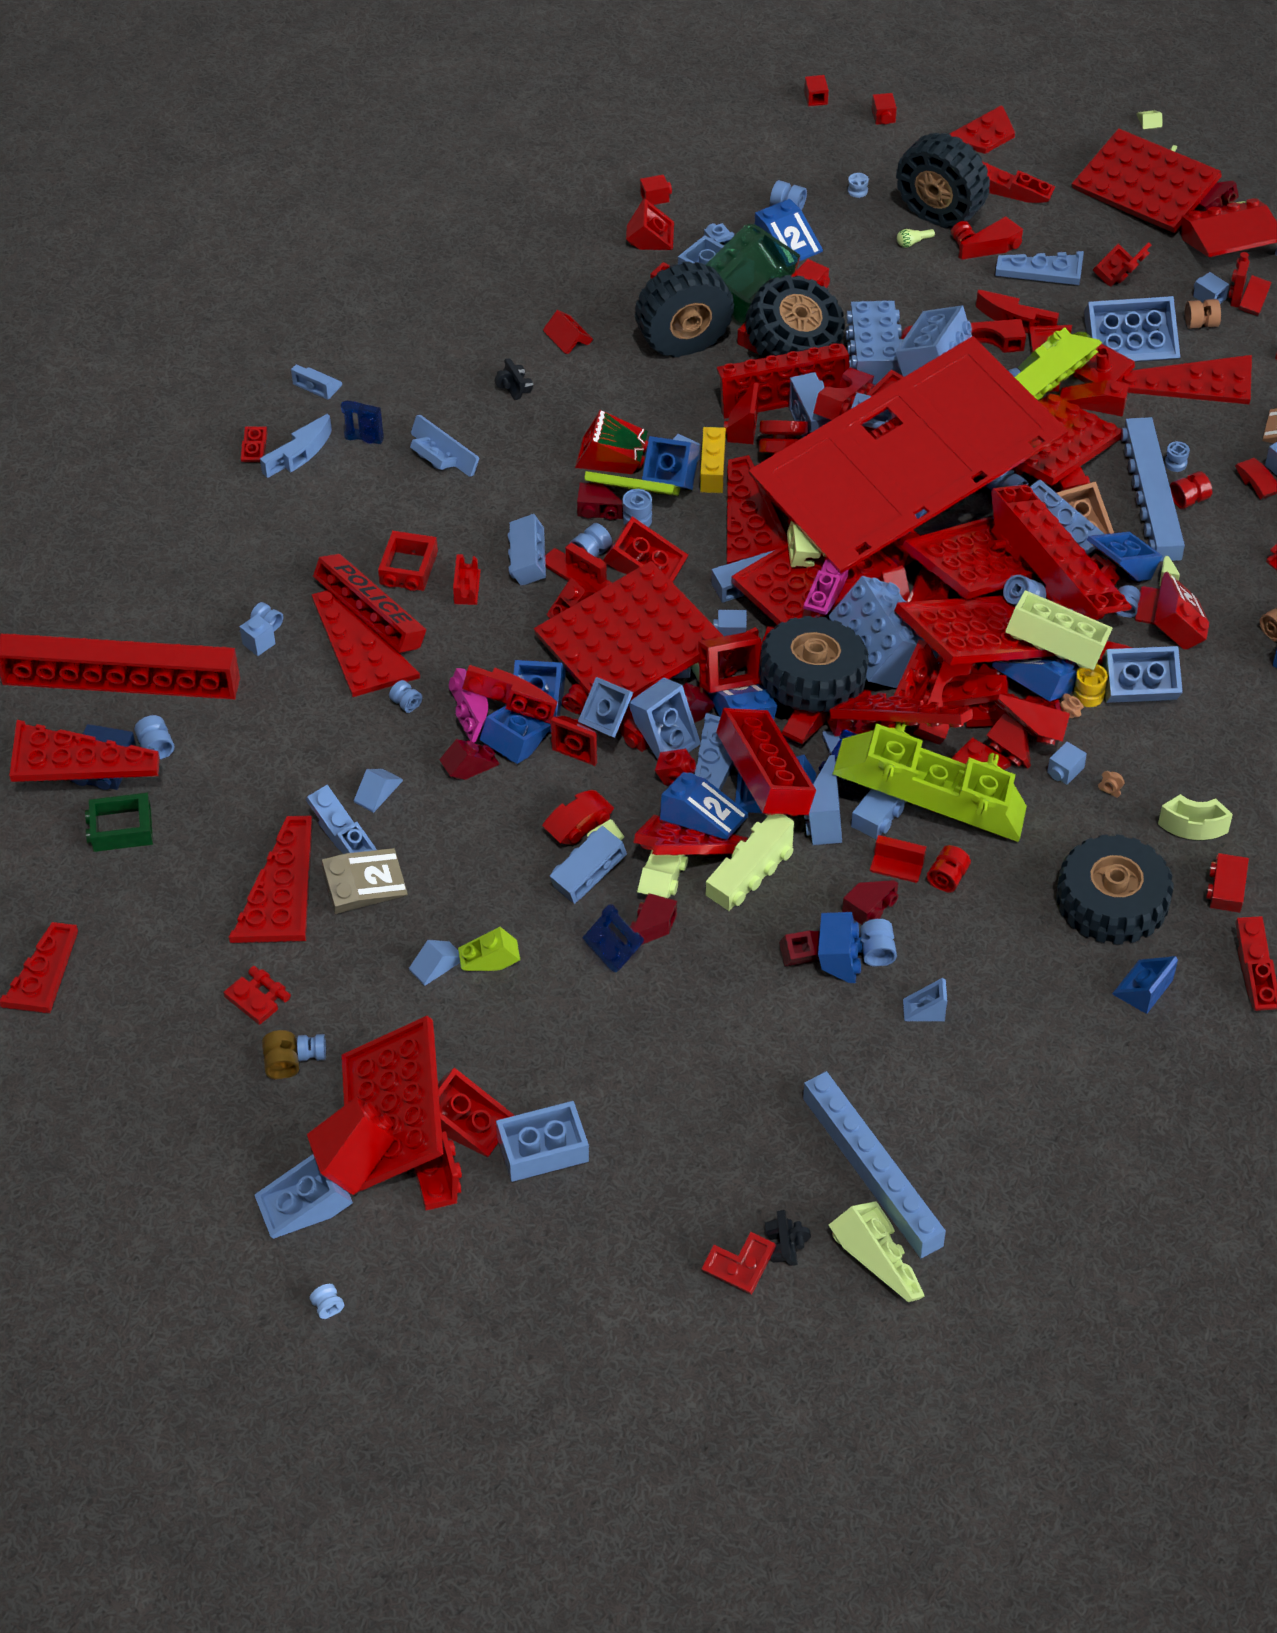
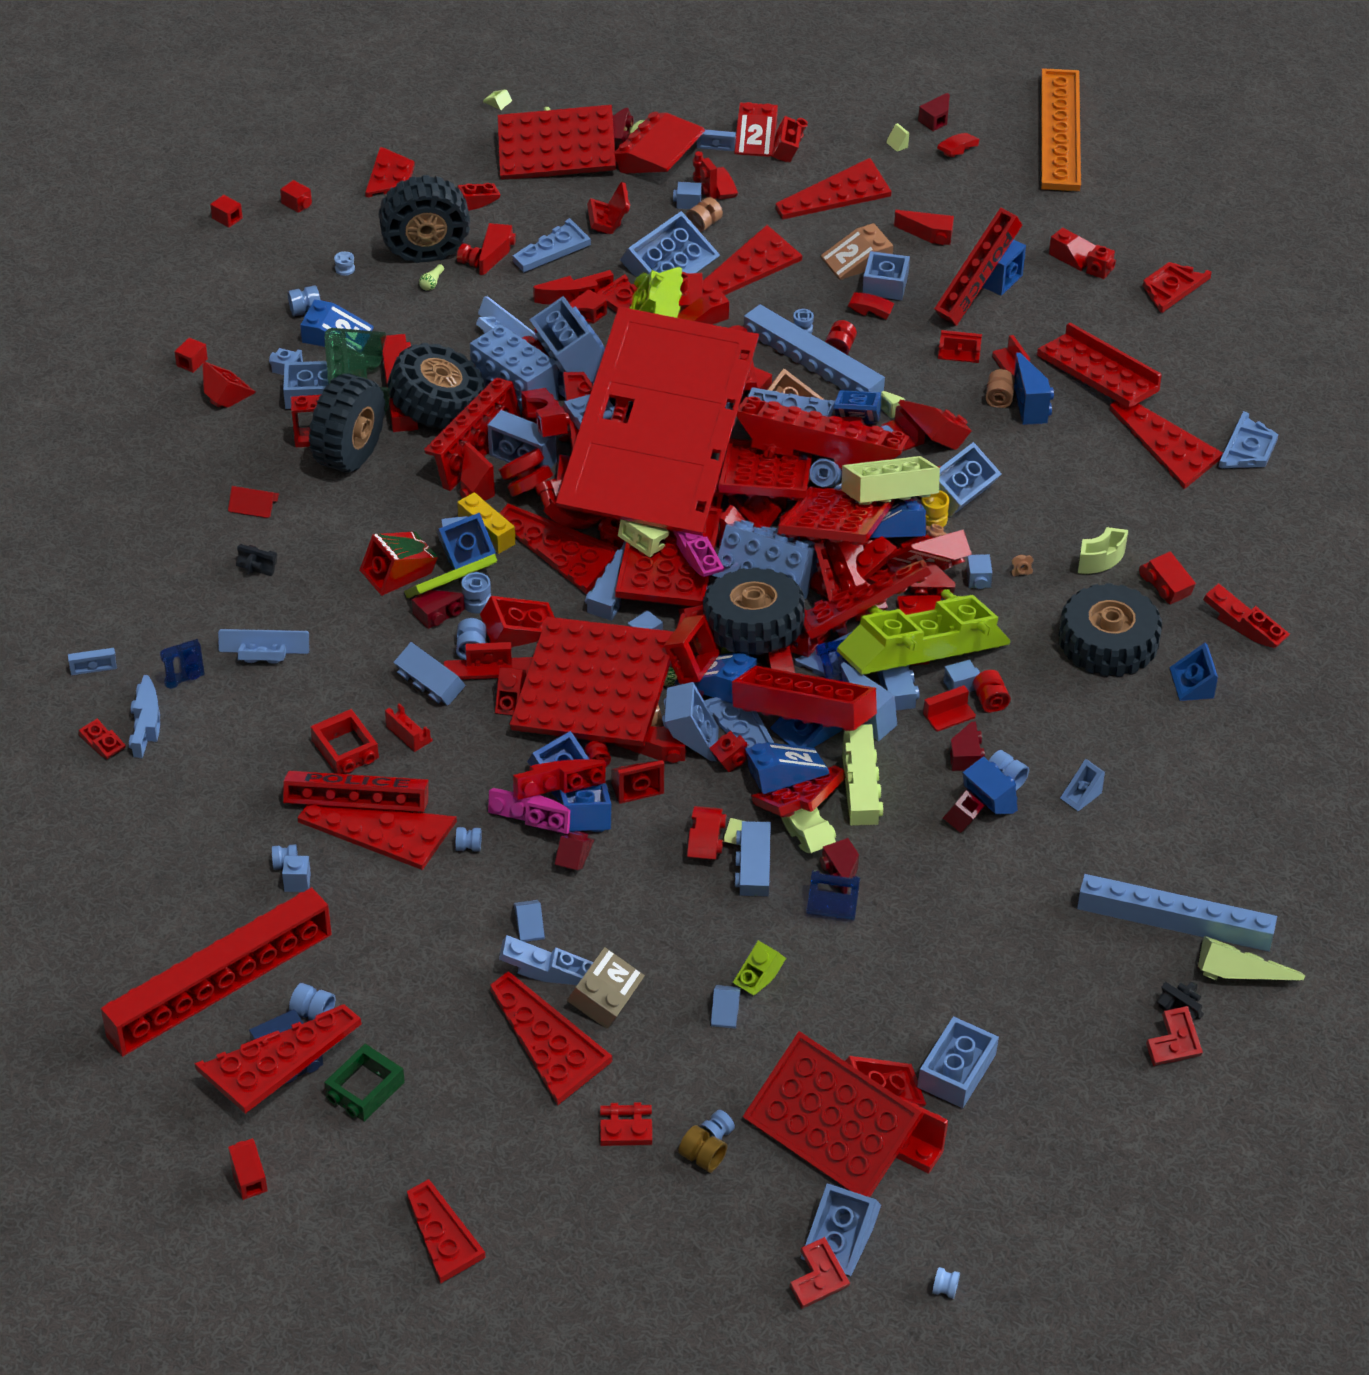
camera: 45 degrees left, 5 degrees down
red slope [307,1097,396,1195] -> none
medium blue slope [578,677,633,738] -> none
none -> light blue bracket [476,297,537,341]
none -> red plate [789,1237,850,1309]
none -> medium blue brick [944,660,980,692]

